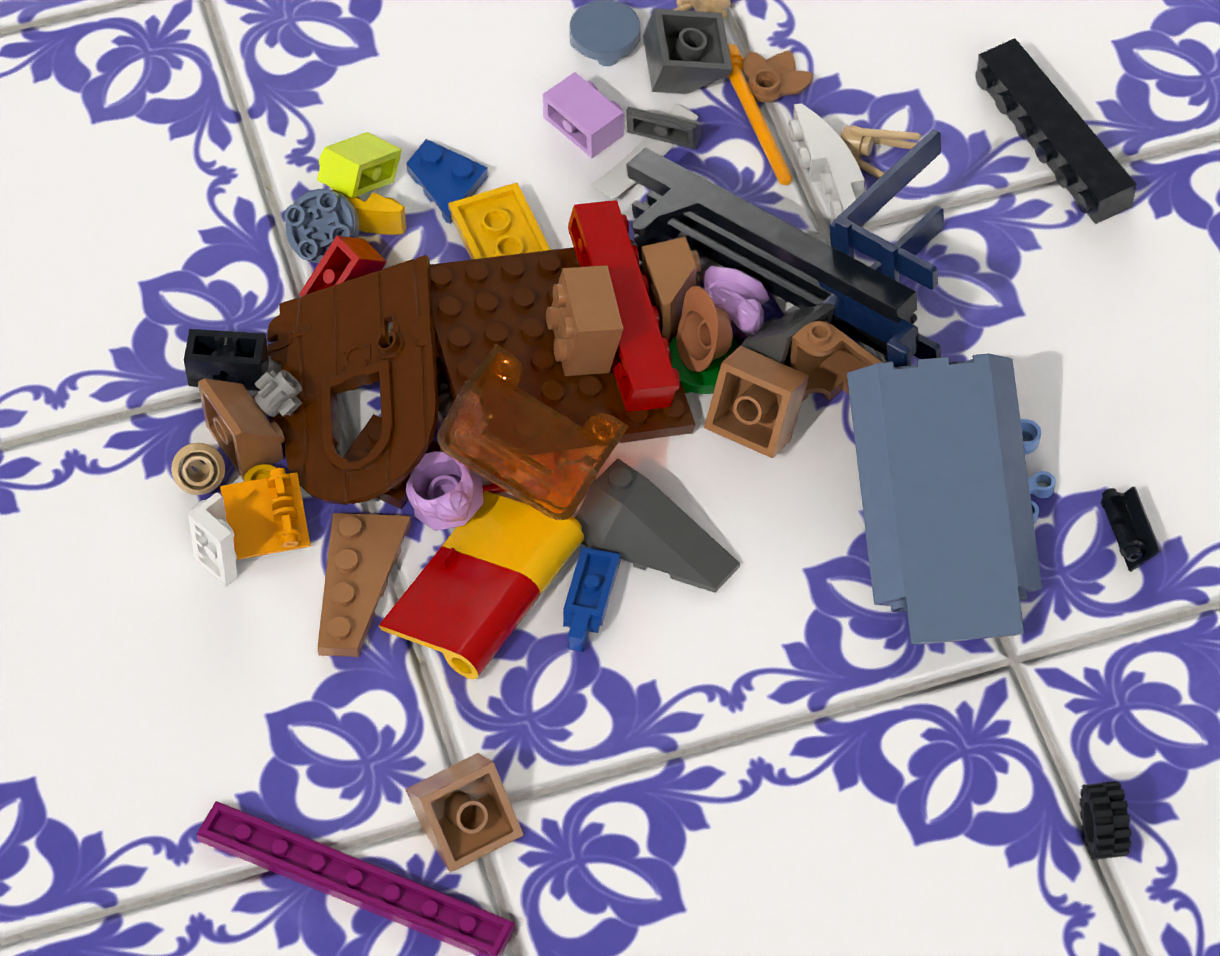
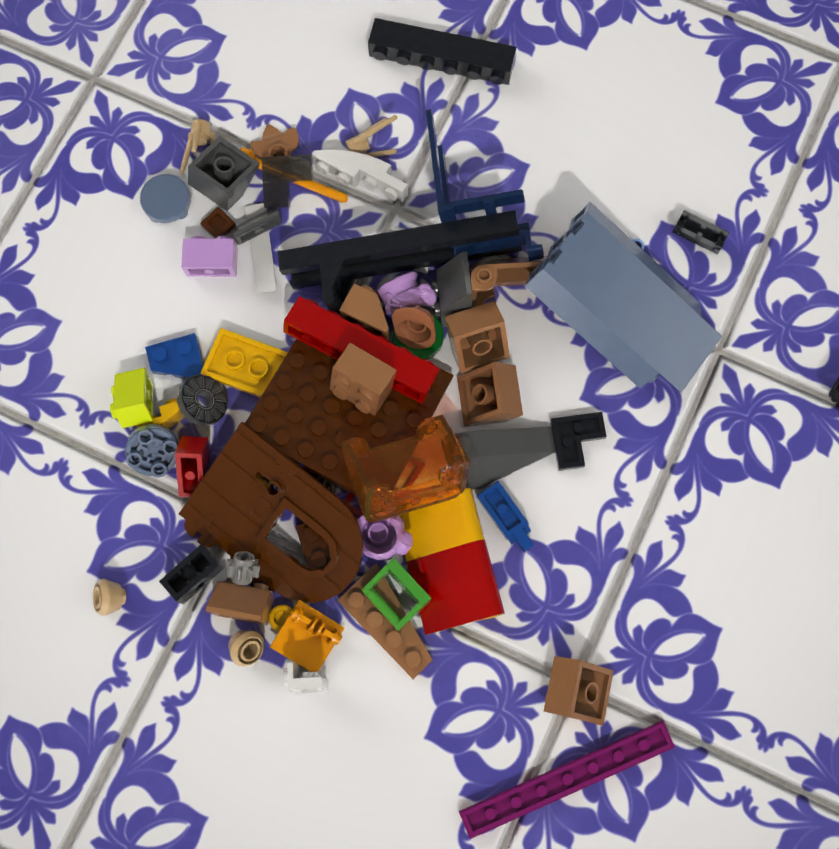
camera: 45 degrees left, 20 degrees up
none -> tan cone [93,579,126,616]
none -> tile [177,374,227,427]
none -> reddish brown tile [200,207,236,239]
none -> clear smoke tile [261,154,313,209]
none -> bright green tile [361,558,431,631]
none -> medium nougat slope [457,362,523,427]
none -> black tile [550,412,607,471]

